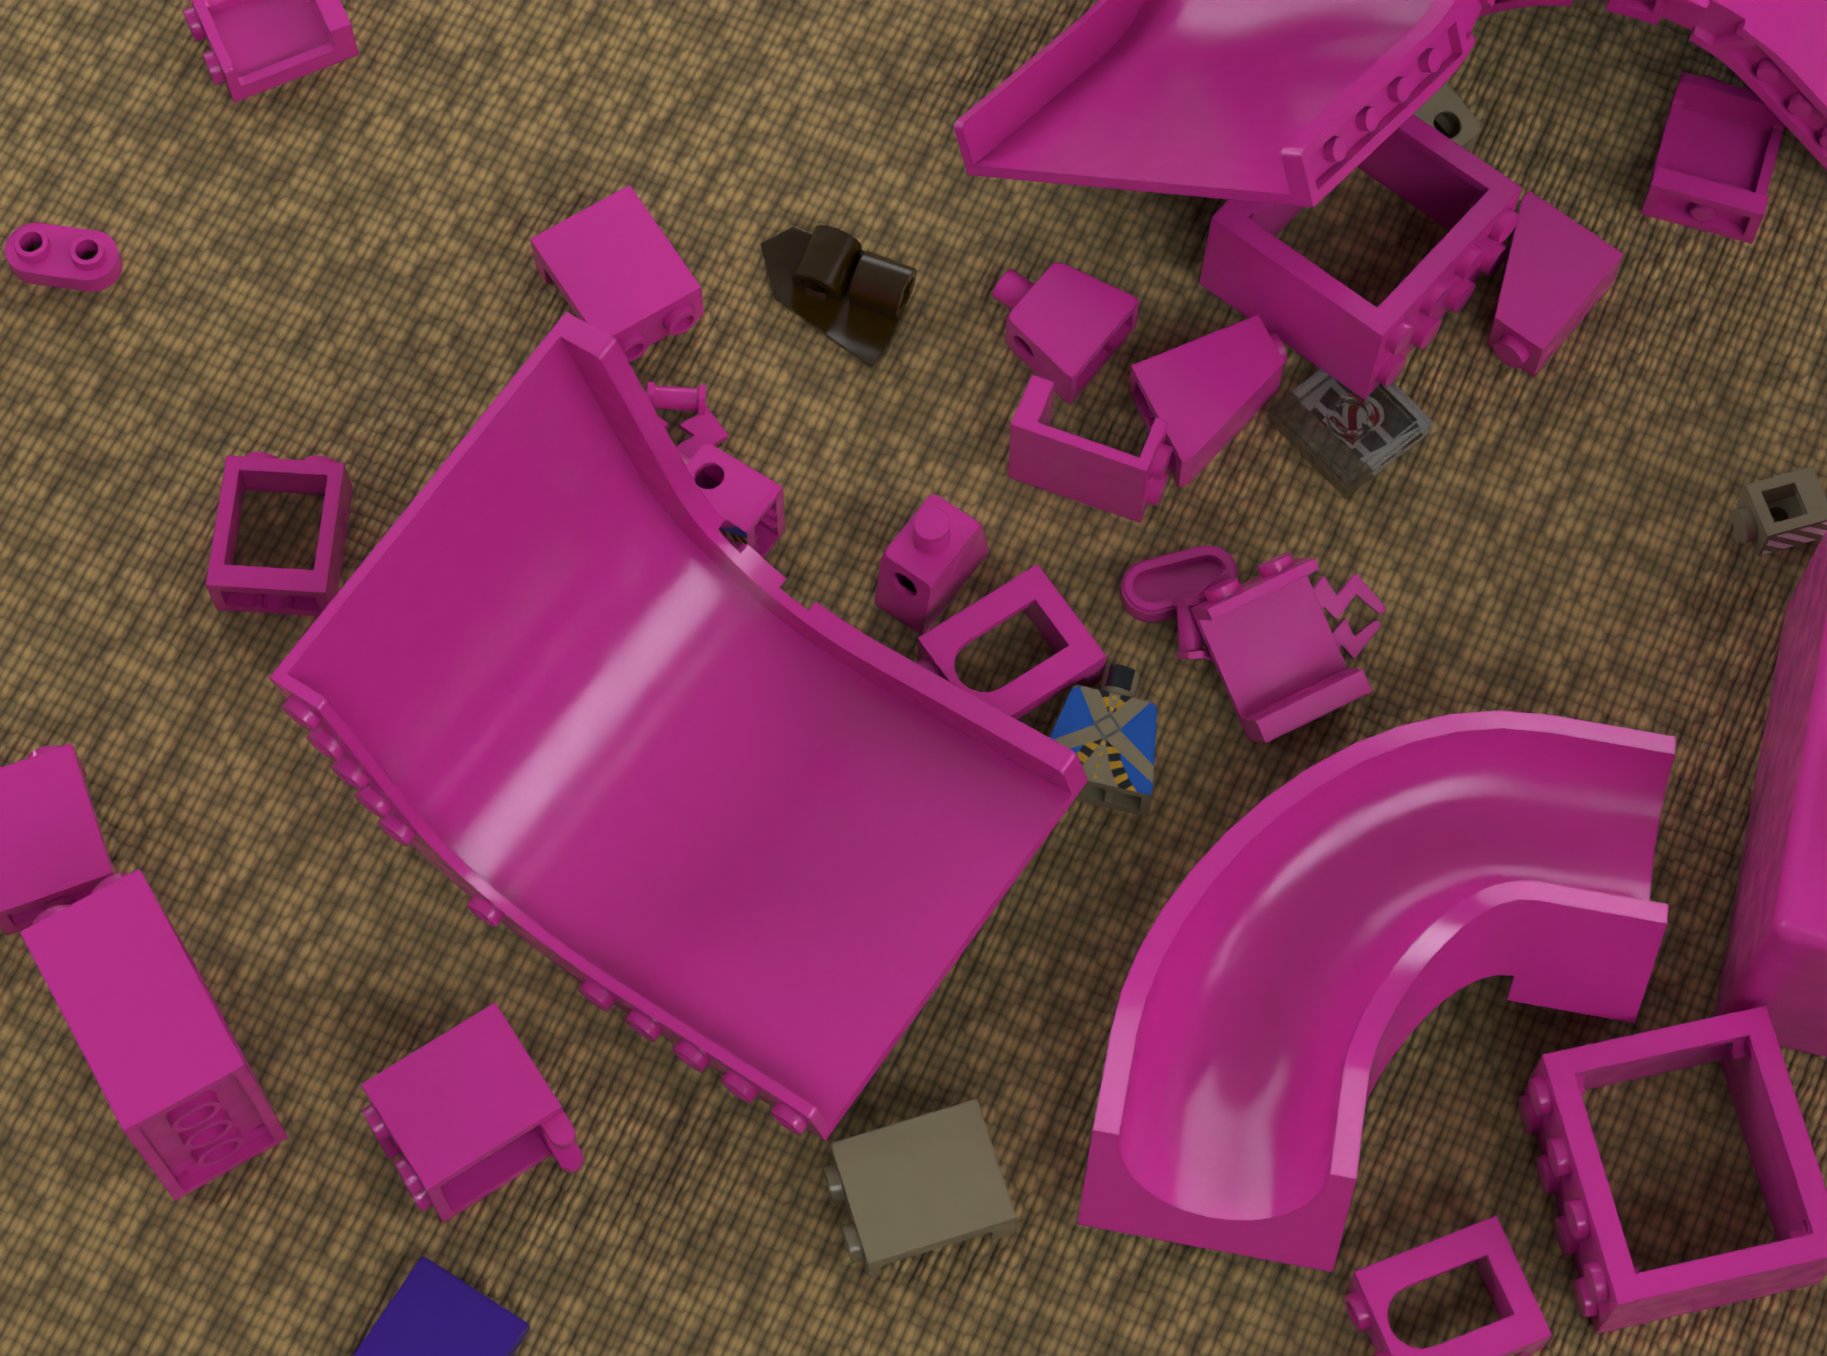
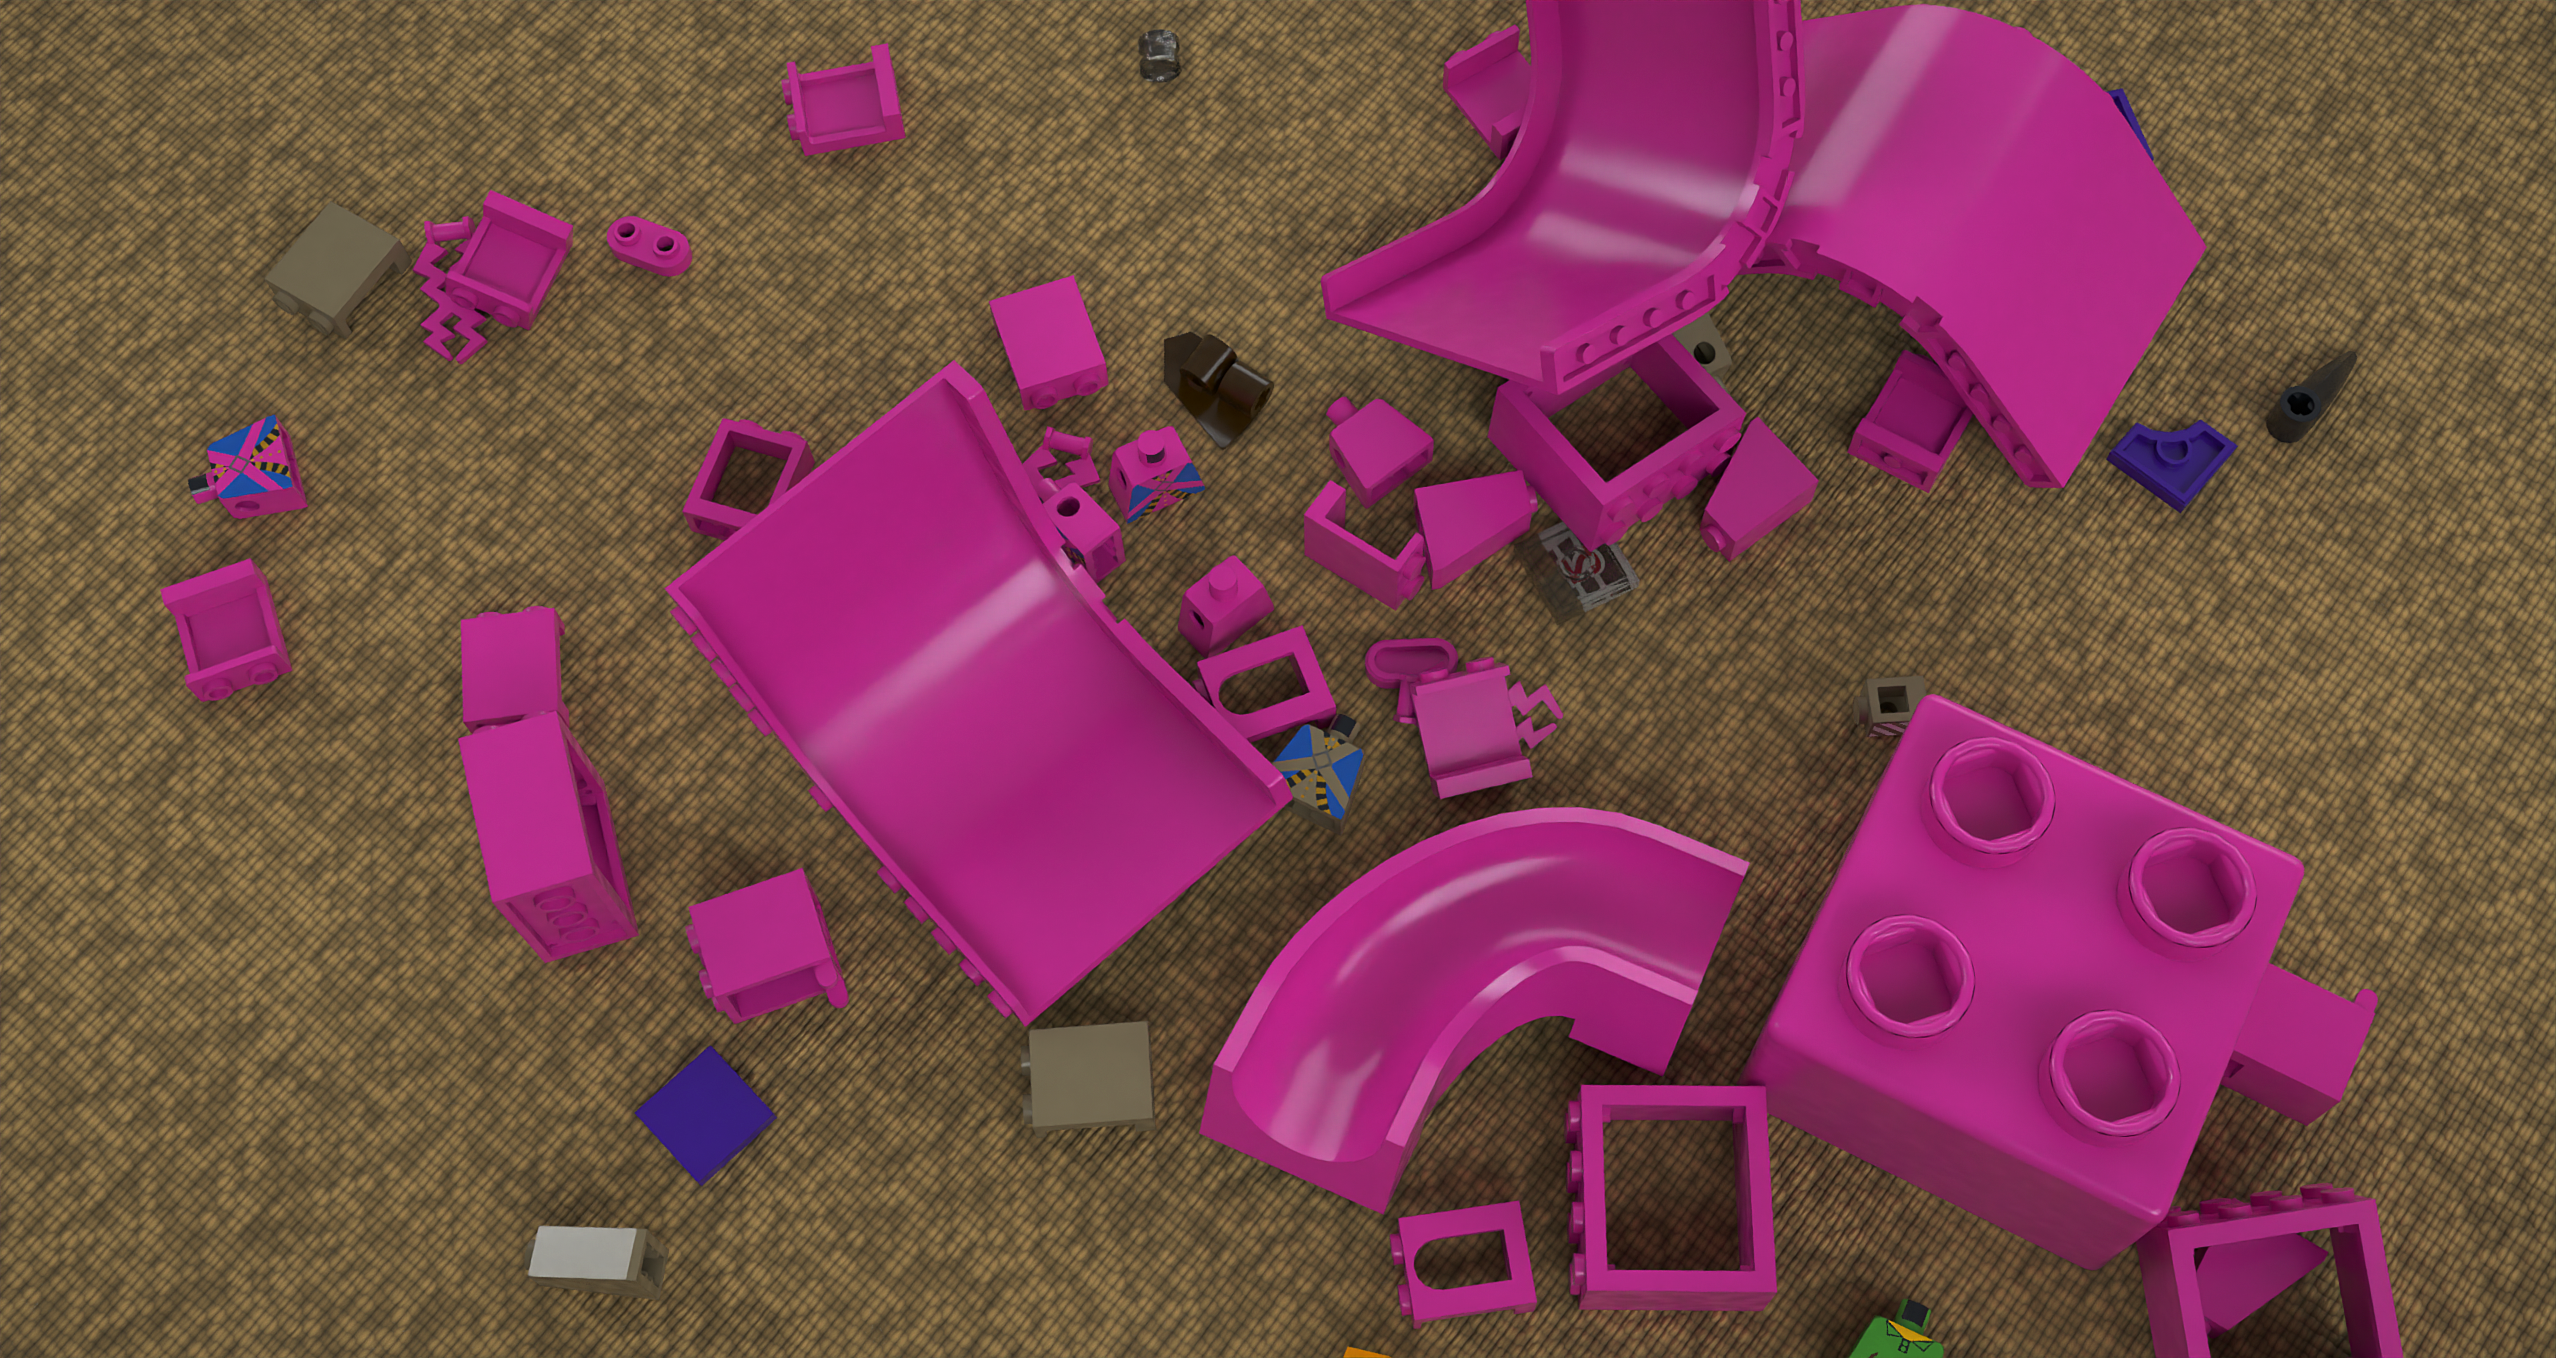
camera: 15 degrees right, 0 degrees up
none -> dark pink torso [1108,426,1205,524]

